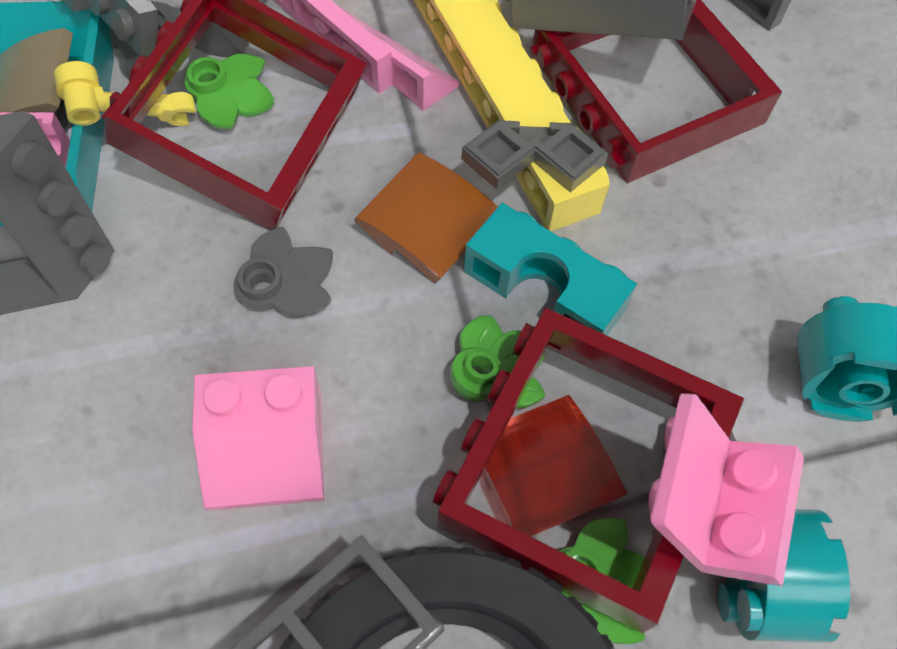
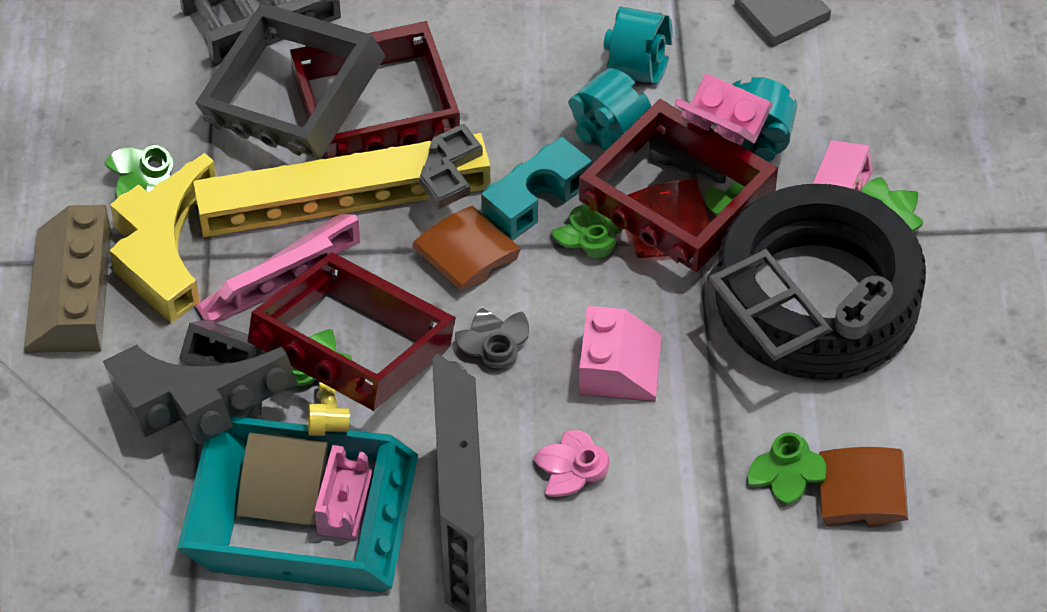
camera: 75 degrees left, 10 degrees down
none -> bright pink plate [533,430,610,497]
none -> teal brick [568,68,652,150]

